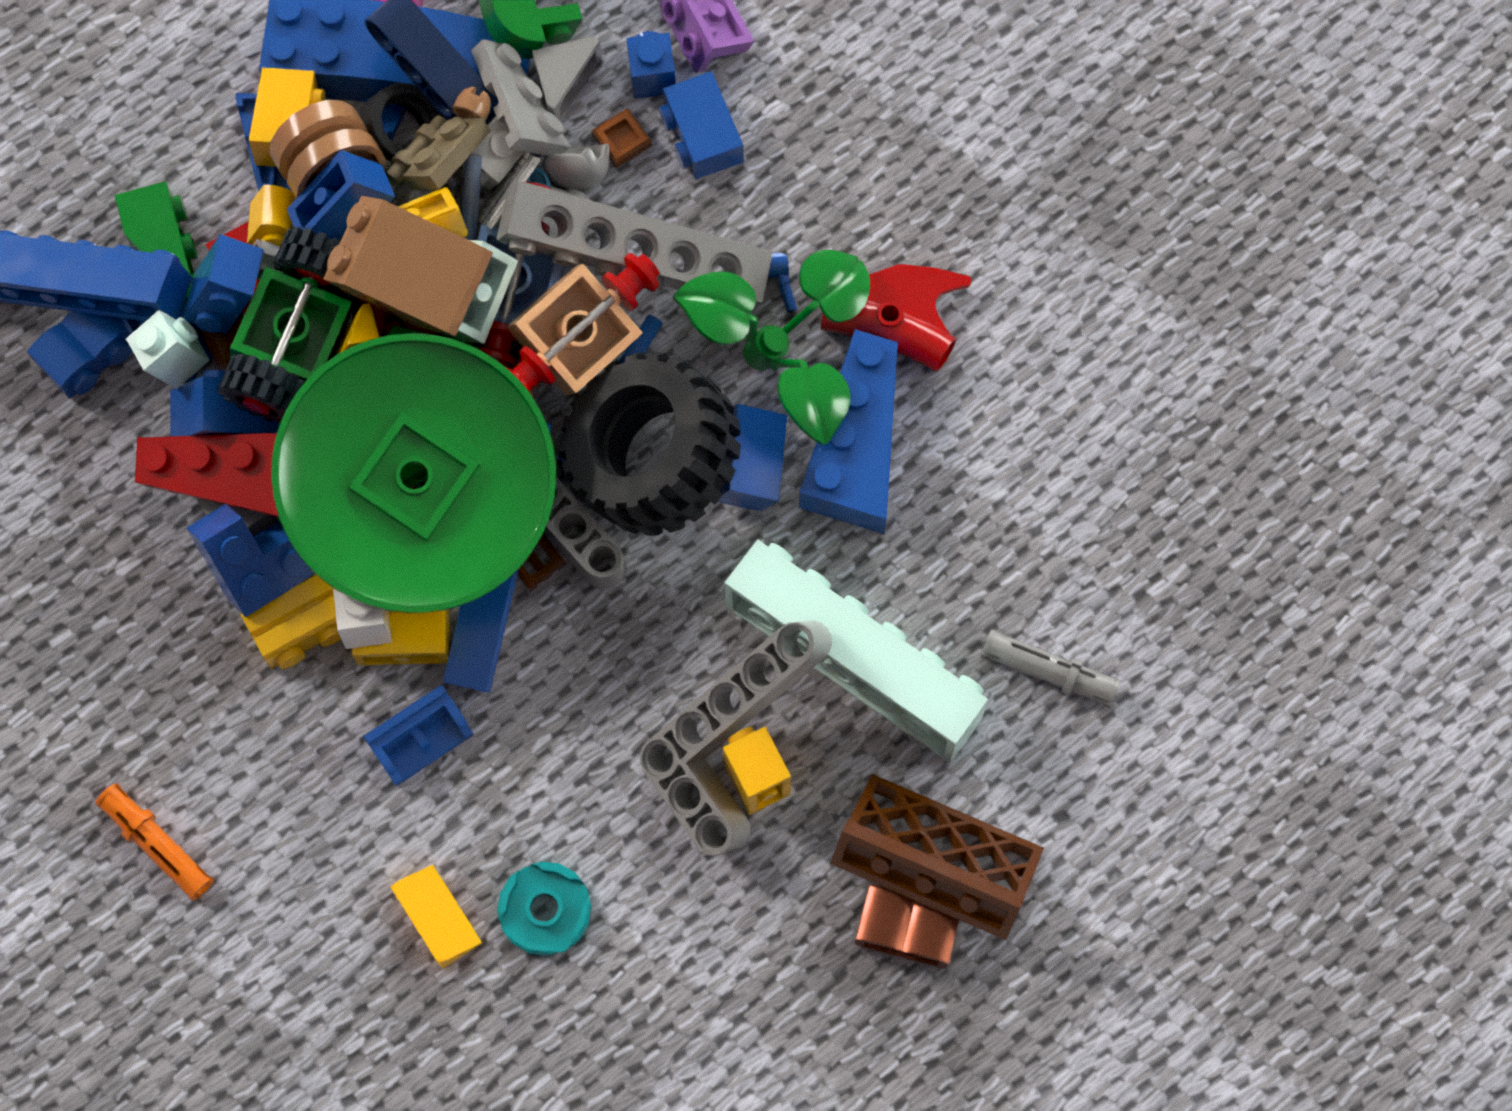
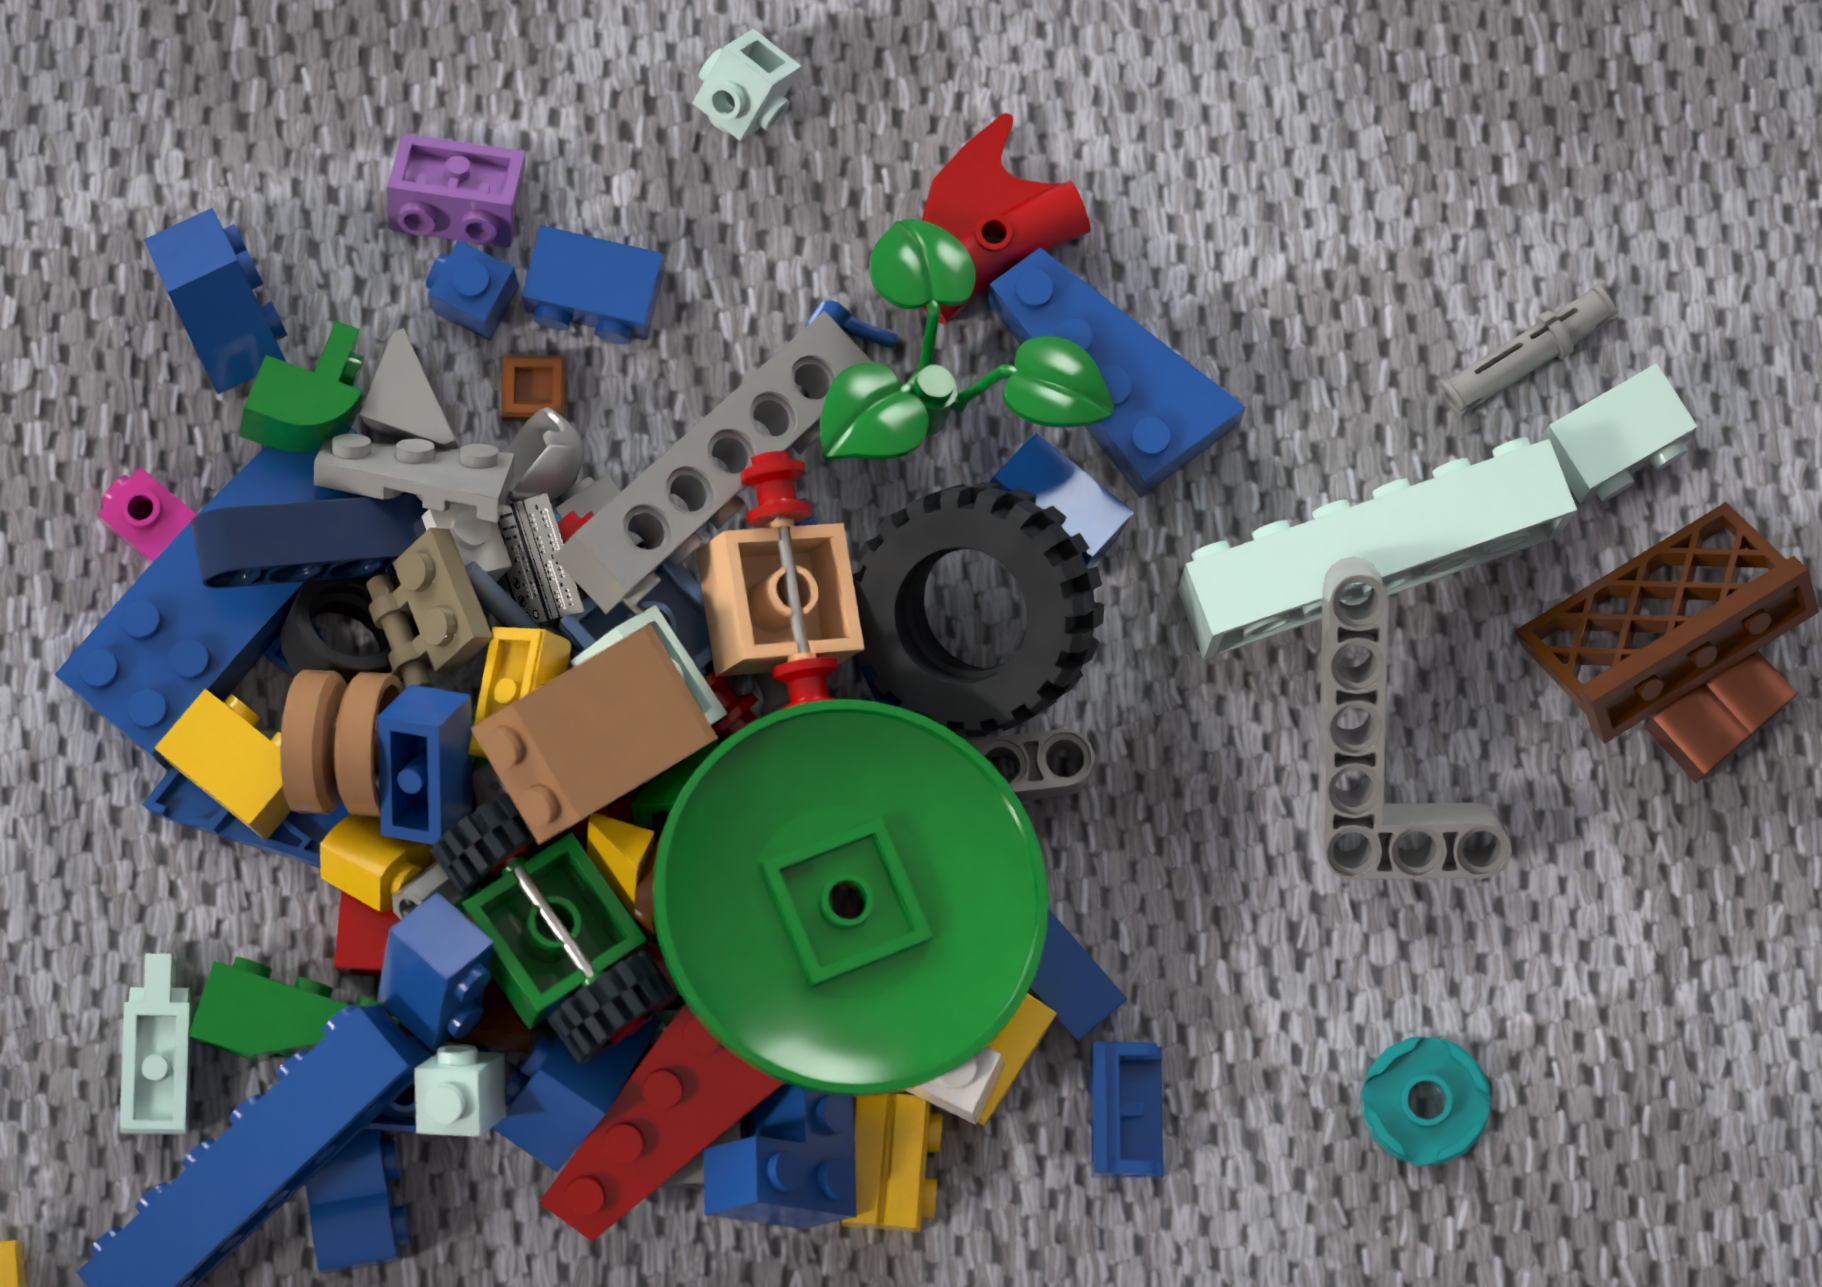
camera: 60 degrees left, 5 degrees up
yellow slope [390,864,482,969] -> none
medium nougat hinge [452,87,492,122] -> none
yellow brick [723,727,791,815] -> none
none -> light aqua hinge [120,953,193,1135]
none -> light aqua brick [692,28,802,141]
none -> light aqua brick [1540,363,1698,504]

